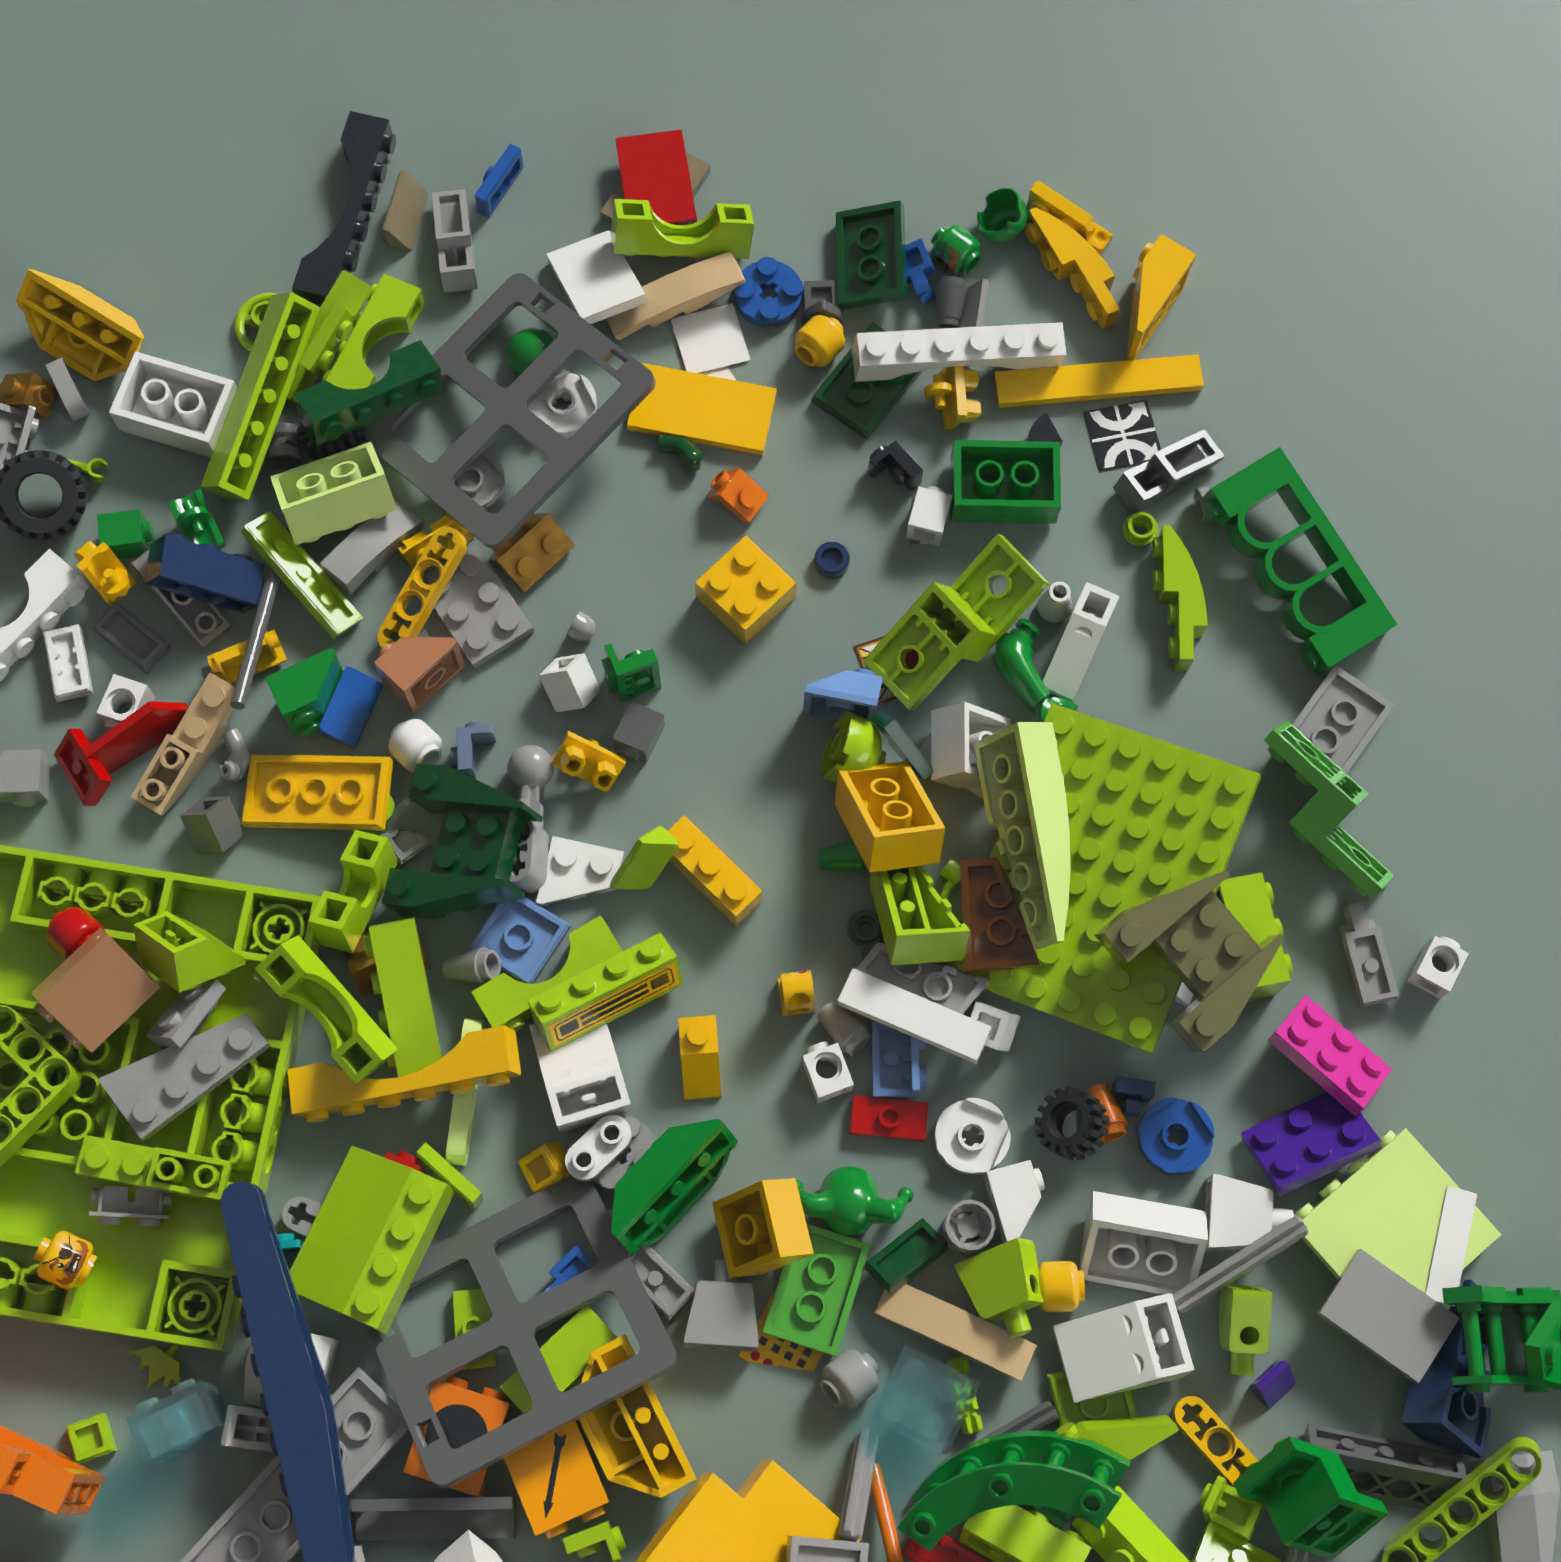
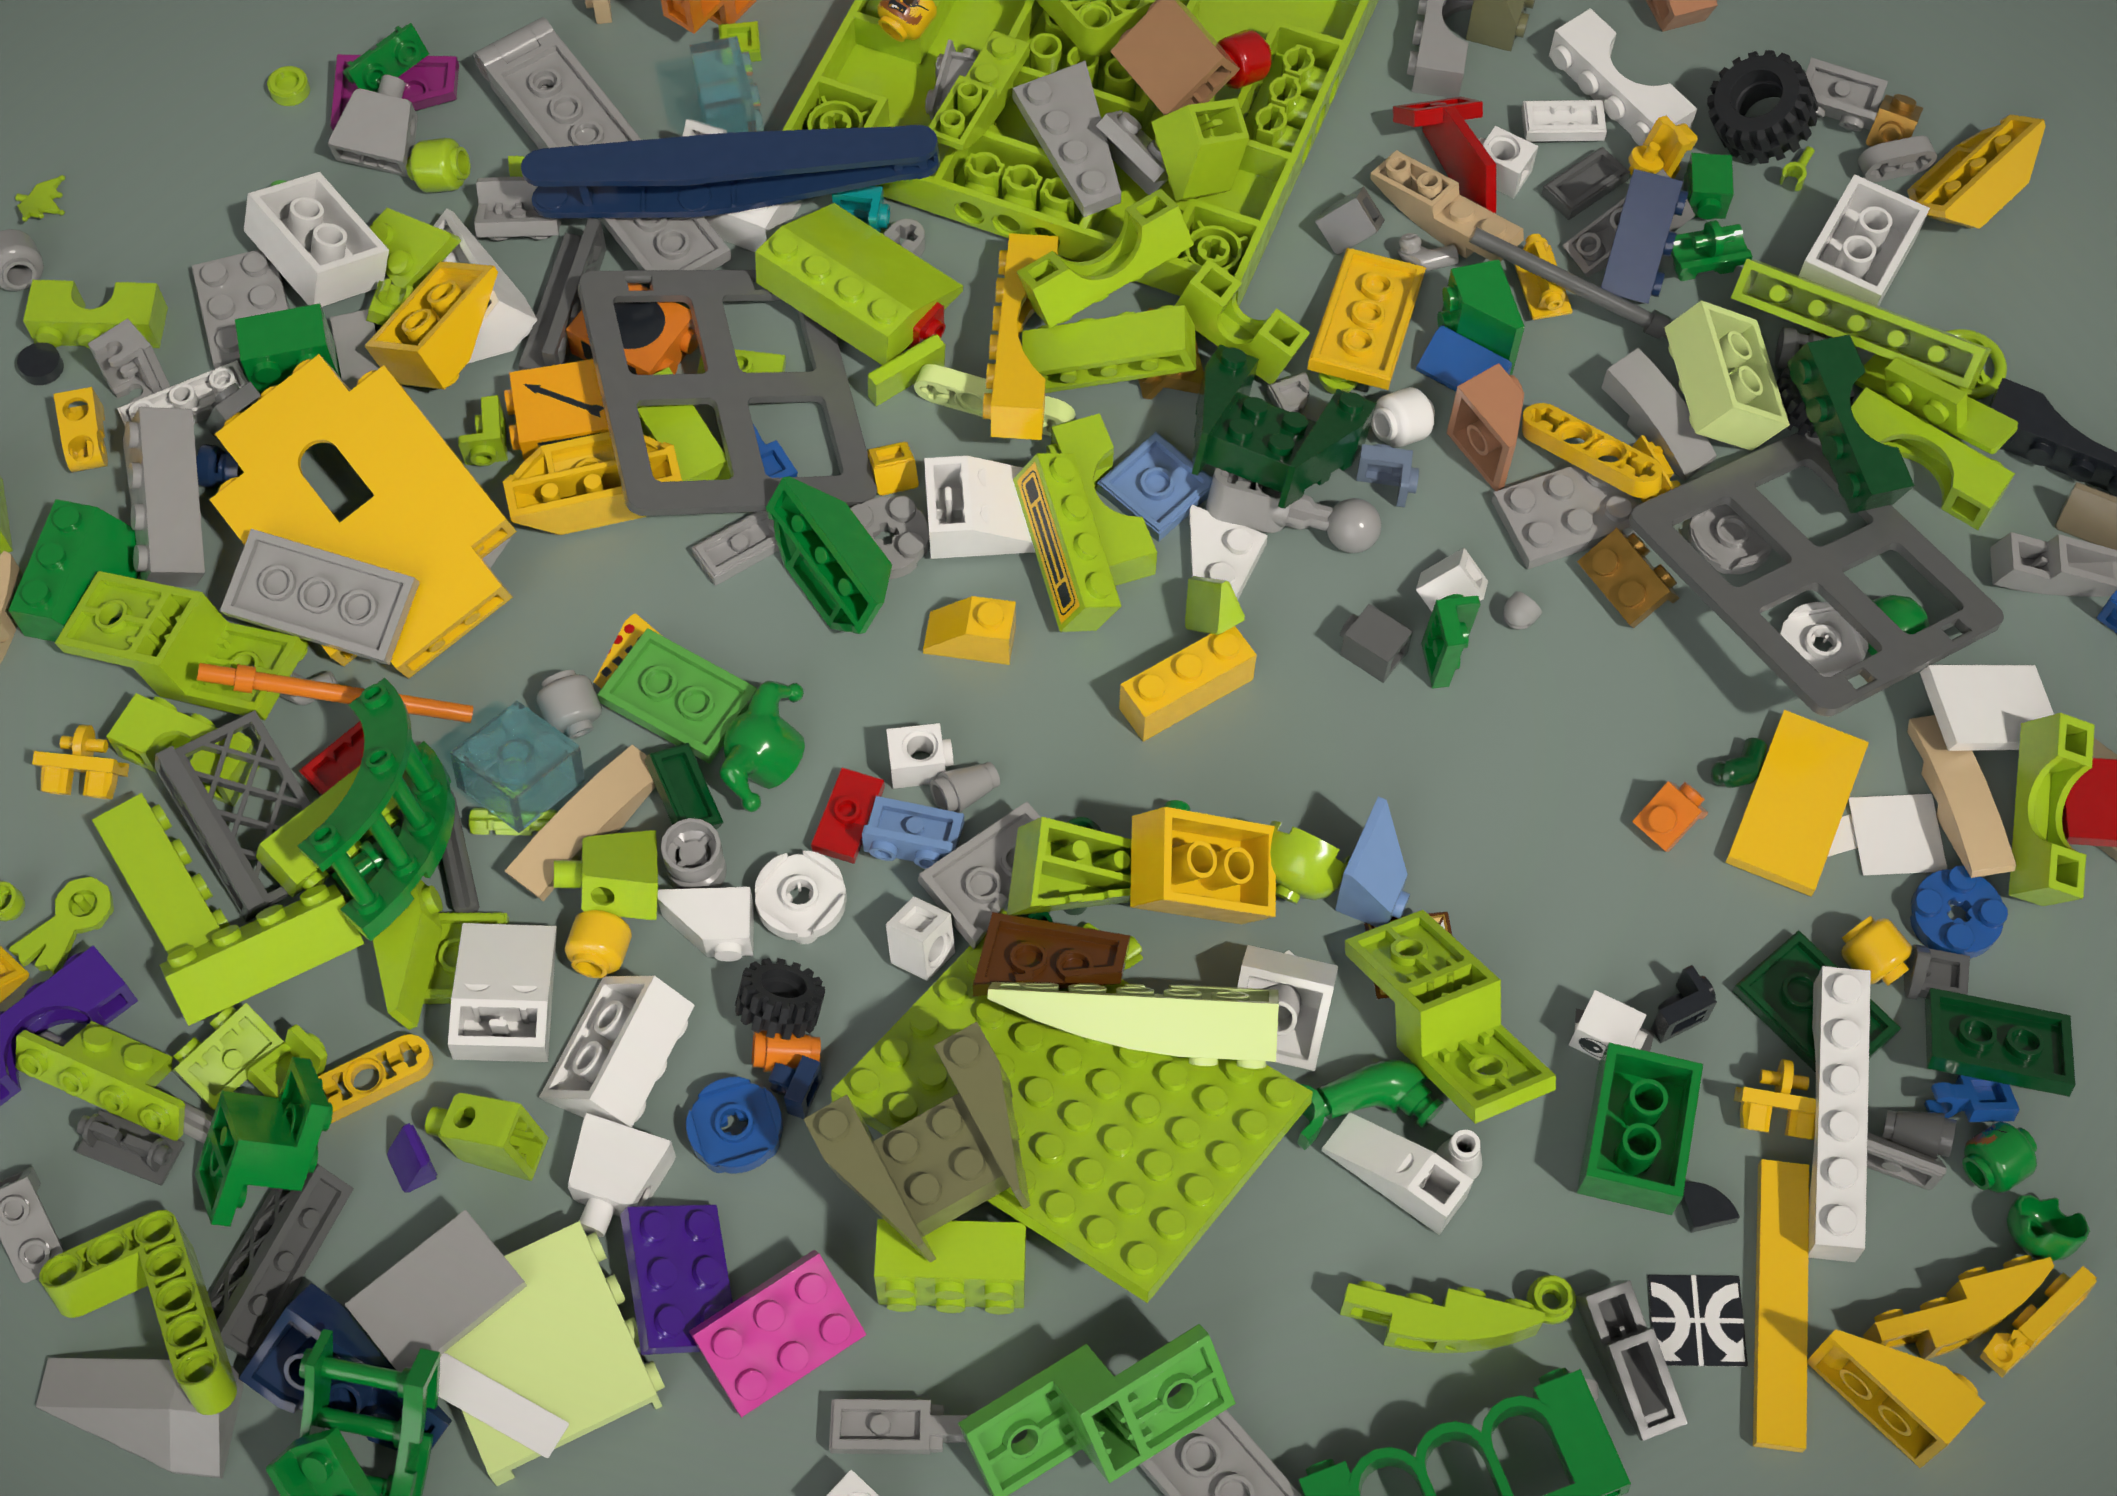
camera: 105 degrees right, 10 degrees down
lime piece [128,1344,182,1390] -> none
lime tile [240,511,363,640] -> none
light grey cone [443,947,501,984] -> none
yellow hips [550,731,626,792] -> none
white plate [565,1115,632,1182] -> none
light grey torso [684,1260,759,1352] -> none
yellow brick [695,536,796,645] -> none
yellow brick [712,1178,814,1278] -> none
yellow leg [777,970,815,1017] -> none
dark blue tile [814,542,850,579] -> none
white tile [837,968,992,1064] -> none
light grey axle [839,1427,879,1542] -> none
dark green tile [871,711,933,780] -> none
light grey axle [1172,1216,1309,1313] -> none

